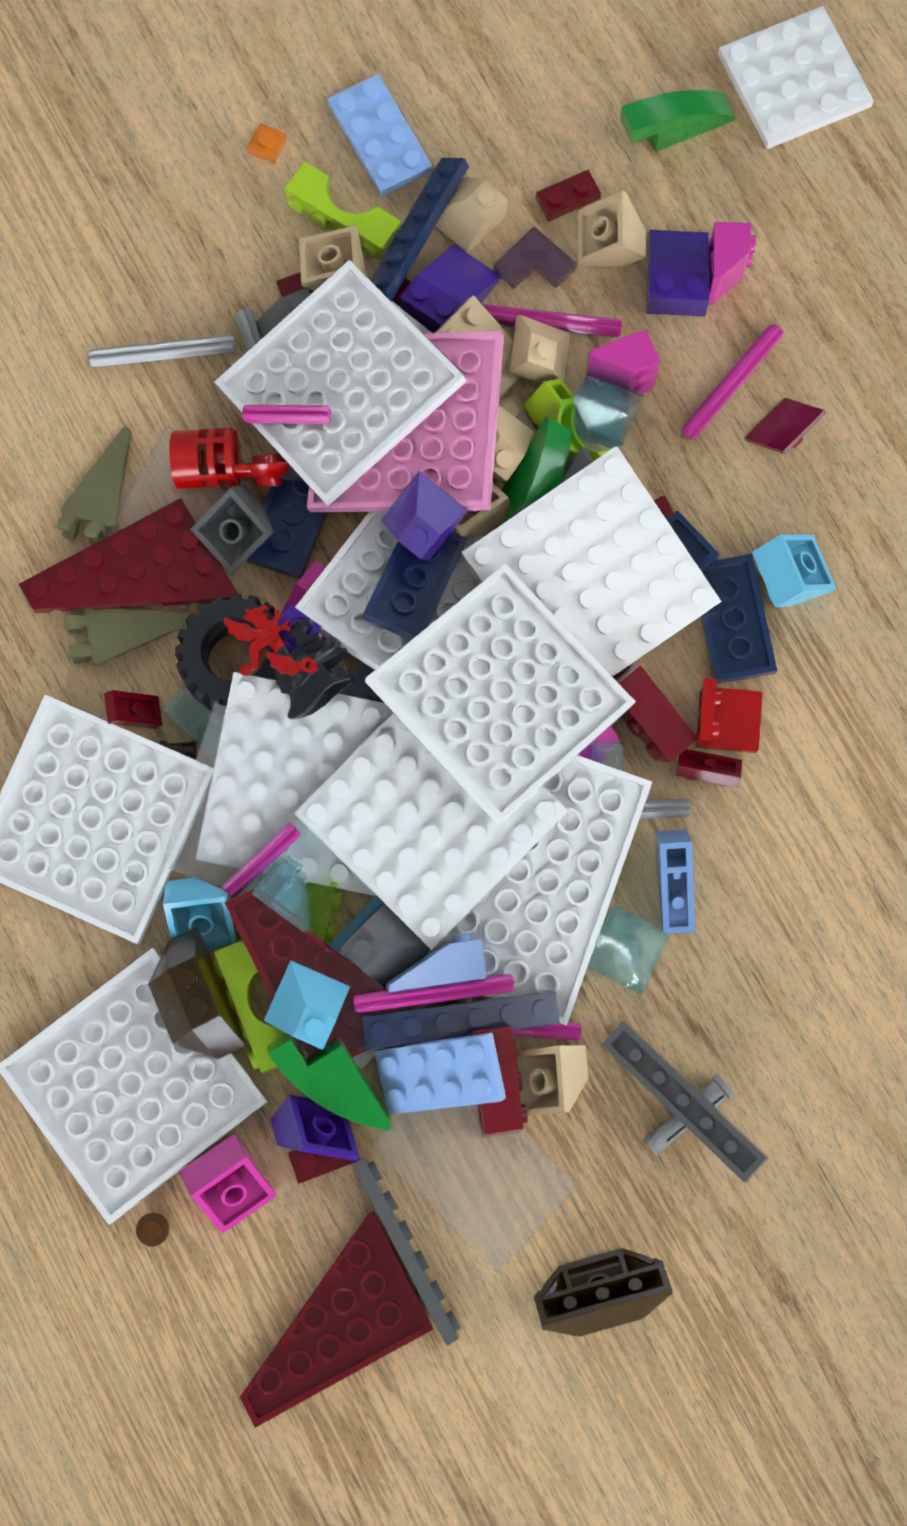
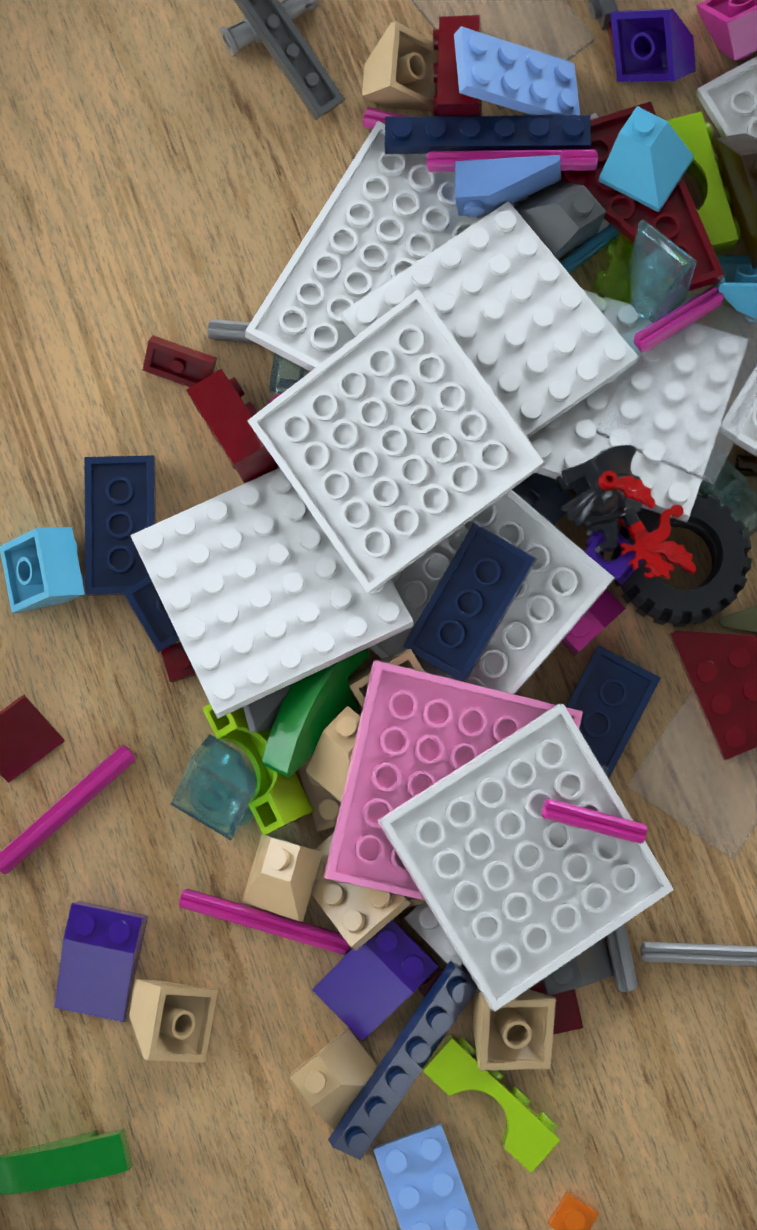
camera: 170 degrees left, 5 degrees up
red cylinder [169,427,290,490] -> none
dark grey slope [190,485,273,575] -> none
green slope [267,1034,393,1131] -> none
dark purple slope [381,471,468,560] -> none
clear purple plate [493,226,577,289] -> none
dark red plate [536,169,601,222] -> none
dark pink slope [586,329,660,396] -> none
clear light blue slope [587,904,669,995] -> none
medium blue slope [655,829,695,934] -> none
red bracket [695,678,763,753] -> none
dark pink slope [708,222,756,305] -> none

